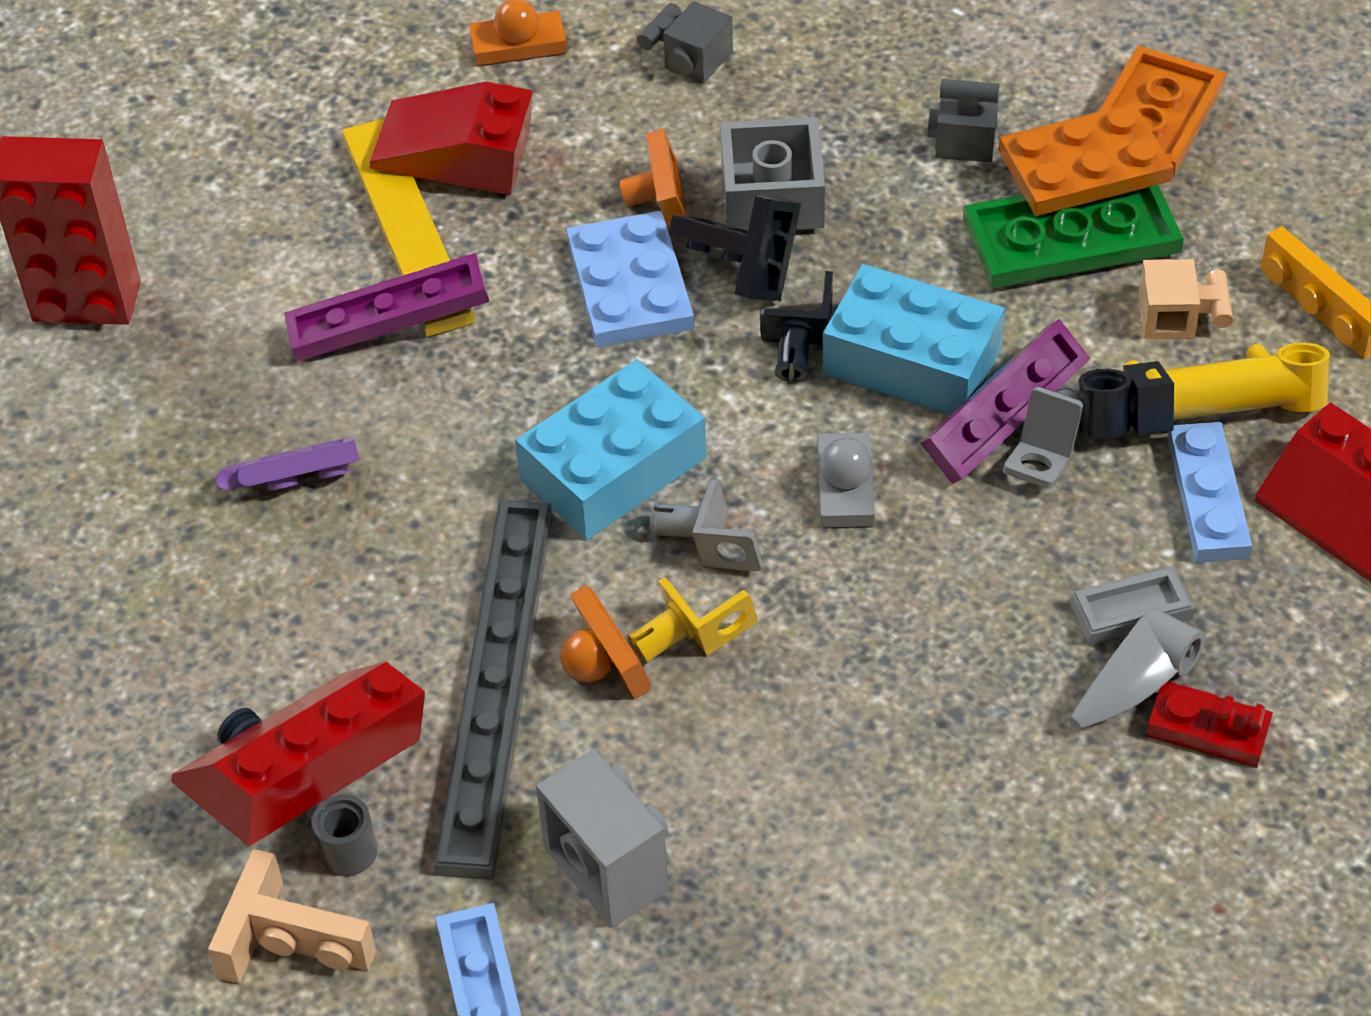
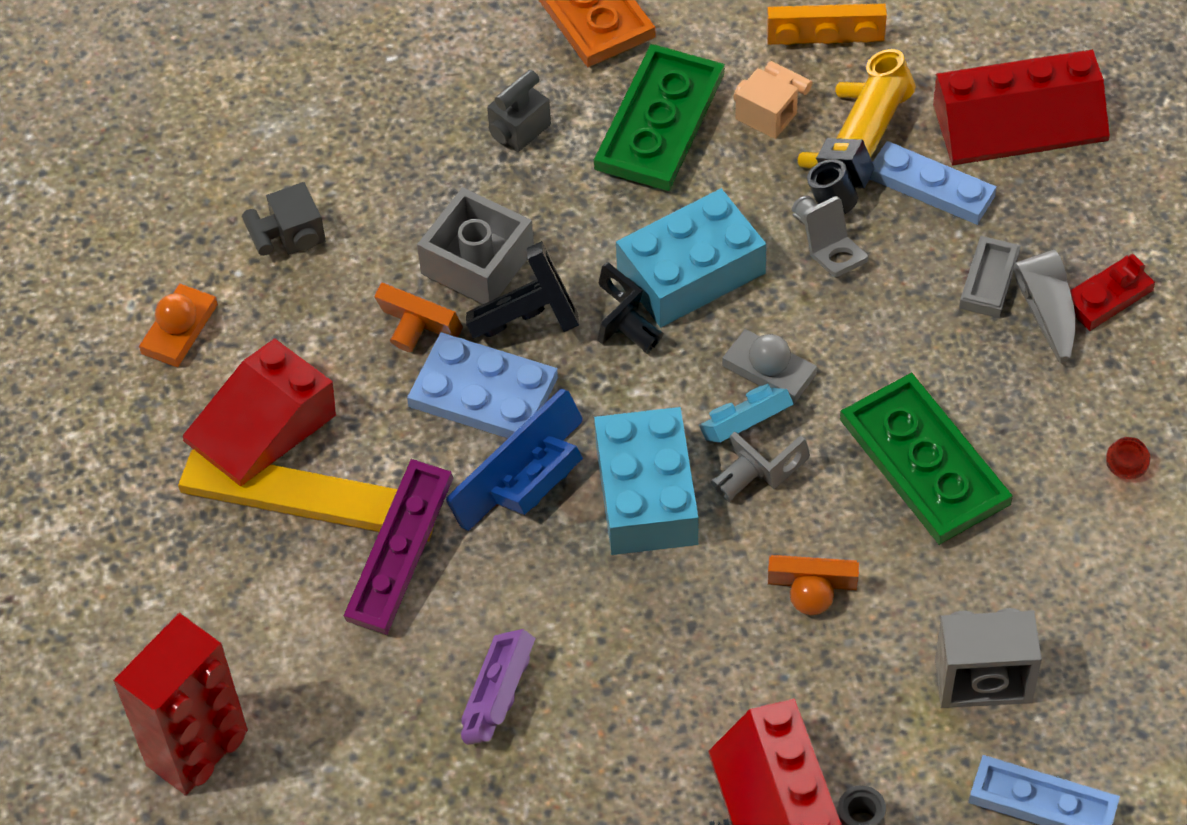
camera: 55 degrees left, 5 degrees up
dark grey tile [434,500,553,880] -> none
yellow bracket [627,577,758,664] -> none
magenta plate [920,319,1091,484] -> none
orange plate [998,103,1174,216] -> none
none -> blue bracket [446,389,583,531]
none -> medium azure plate [699,384,794,442]
none -> green plate [840,372,1013,545]
none -> clear red plate [1106,437,1150,479]

